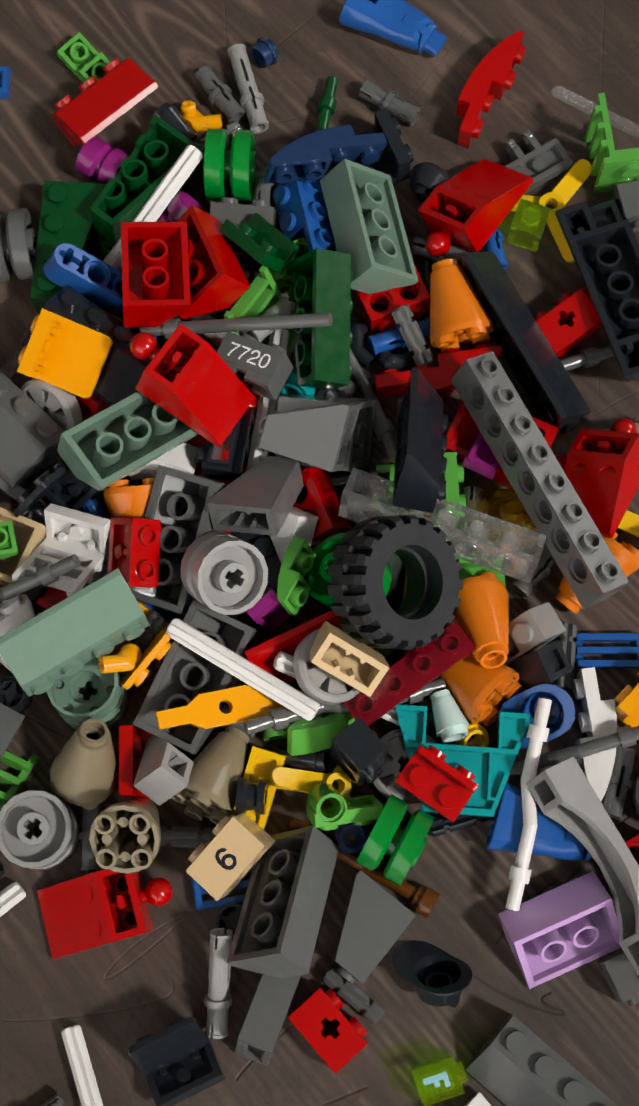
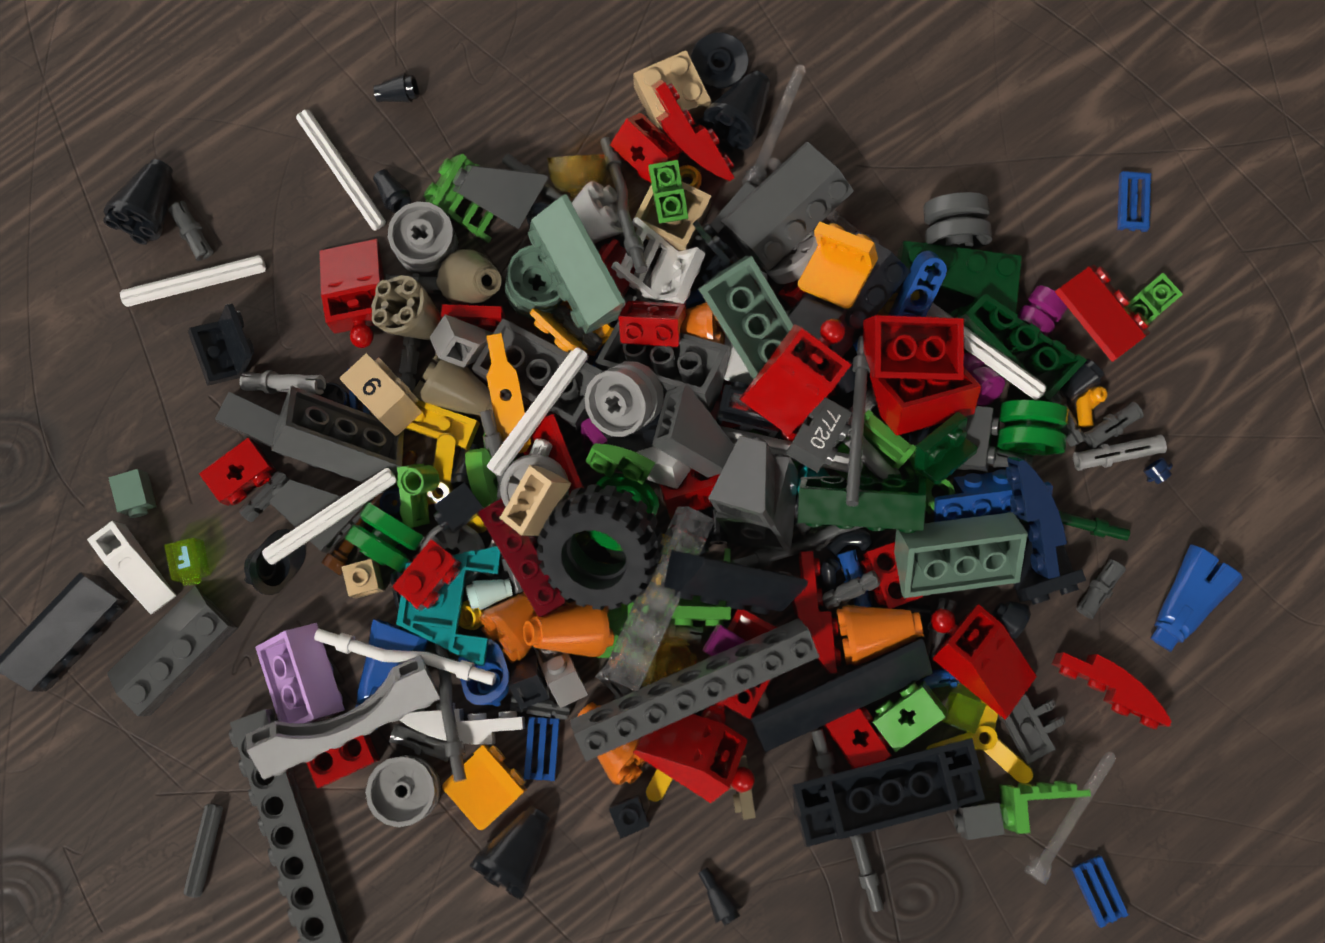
camera: 90 degrees right, 5 degrees up
light orange arm [98,643,142,674] -> none
black wheel [235,778,268,815] -> none
none -> white axle [262,468,397,565]
none -> tan brick [342,559,385,599]
none -> bright green brick [873,681,947,752]

